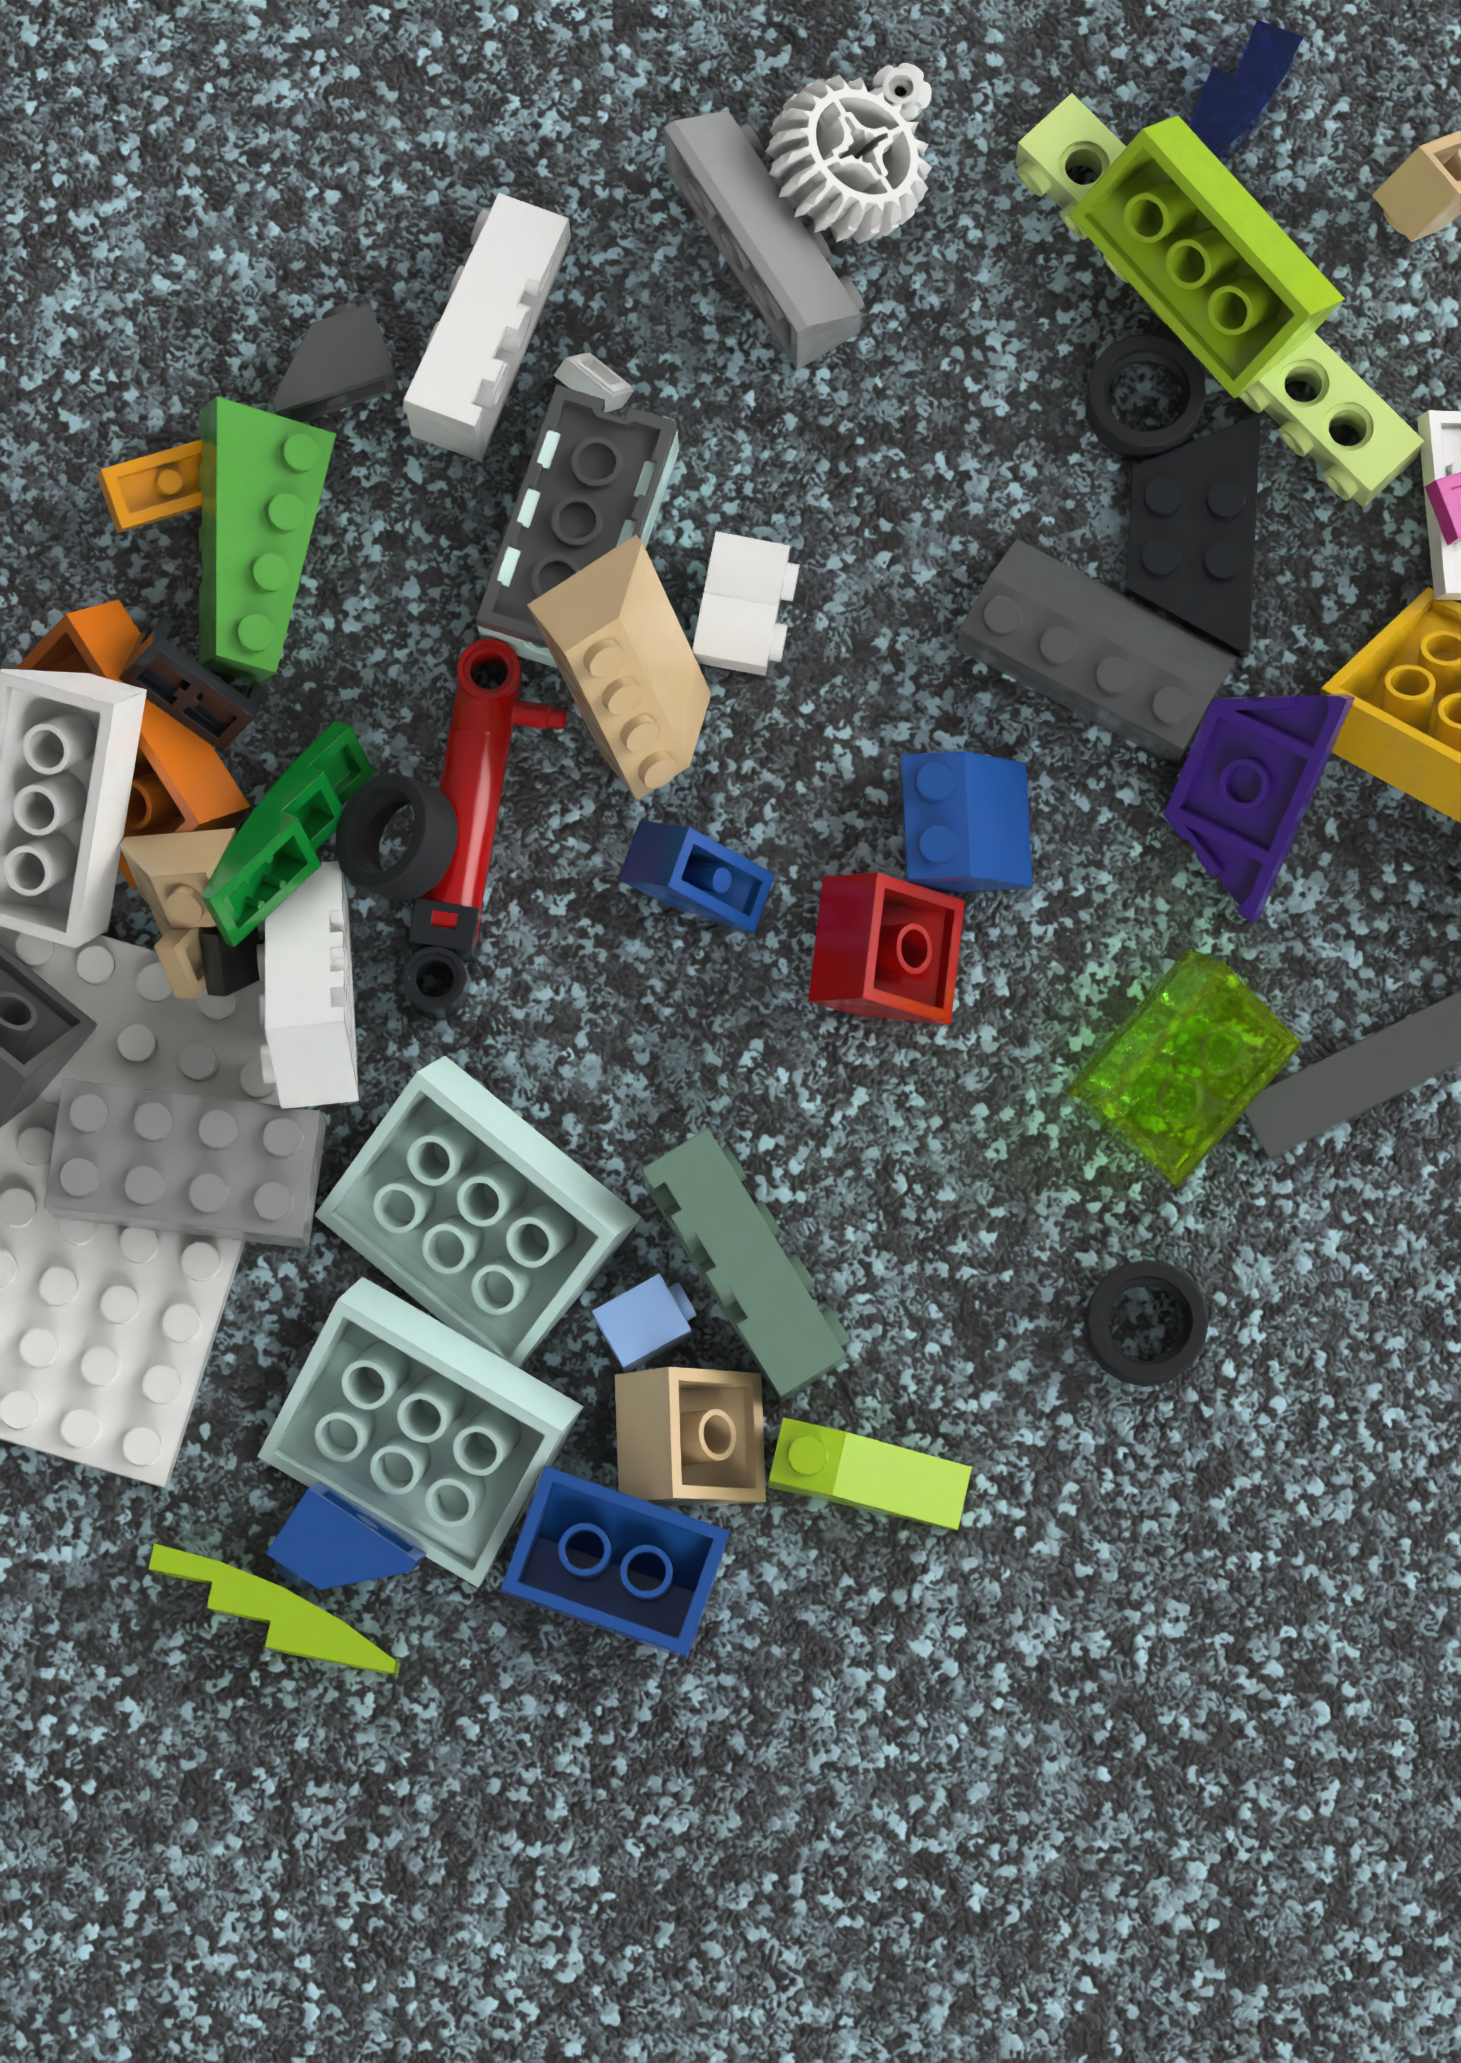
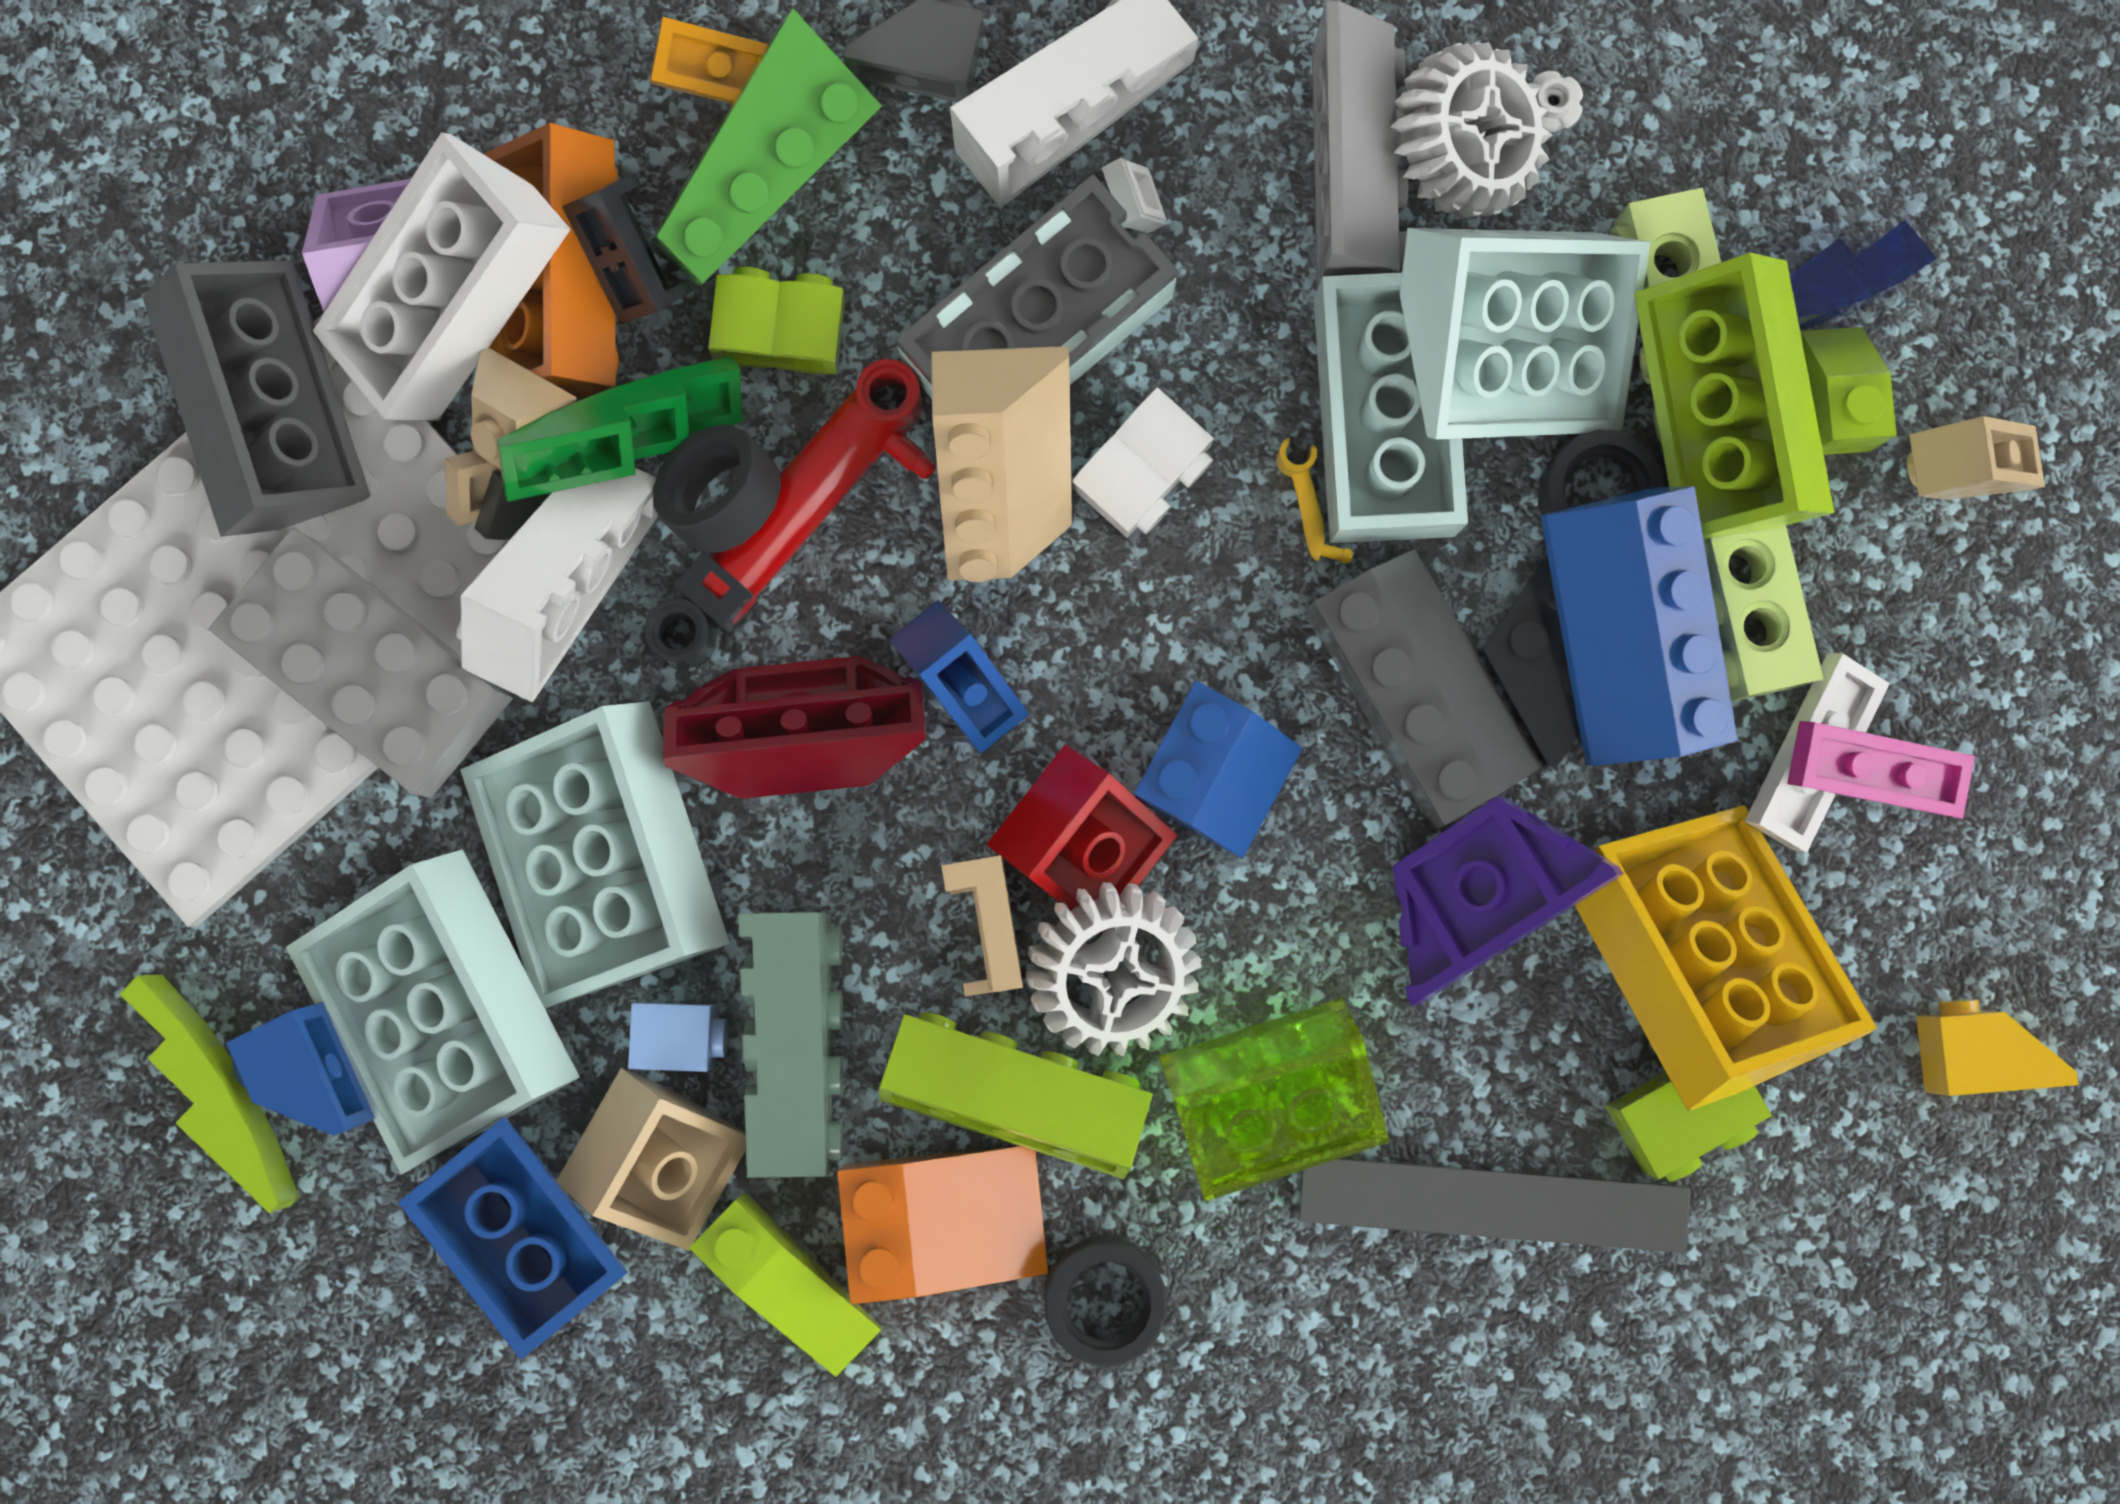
camera: 25 degrees right, 5 degrees up
none -> dark red wedge [663,656,926,799]
none -> lime brick [708,267,846,374]
none -> slope [837,1145,1048,1305]
none -> lime brick [879,1012,1153,1179]
none -> tan piece [941,855,1024,997]
none -> white gear [1026,882,1202,1057]
none -> yellow piece [1276,437,1354,564]
none -> light aqua brick [1314,272,1468,544]
none -> light aqua slope [1400,228,1651,439]
none -> blue slope [1540,486,1738,766]
none -> lime slope [1800,327,1897,455]

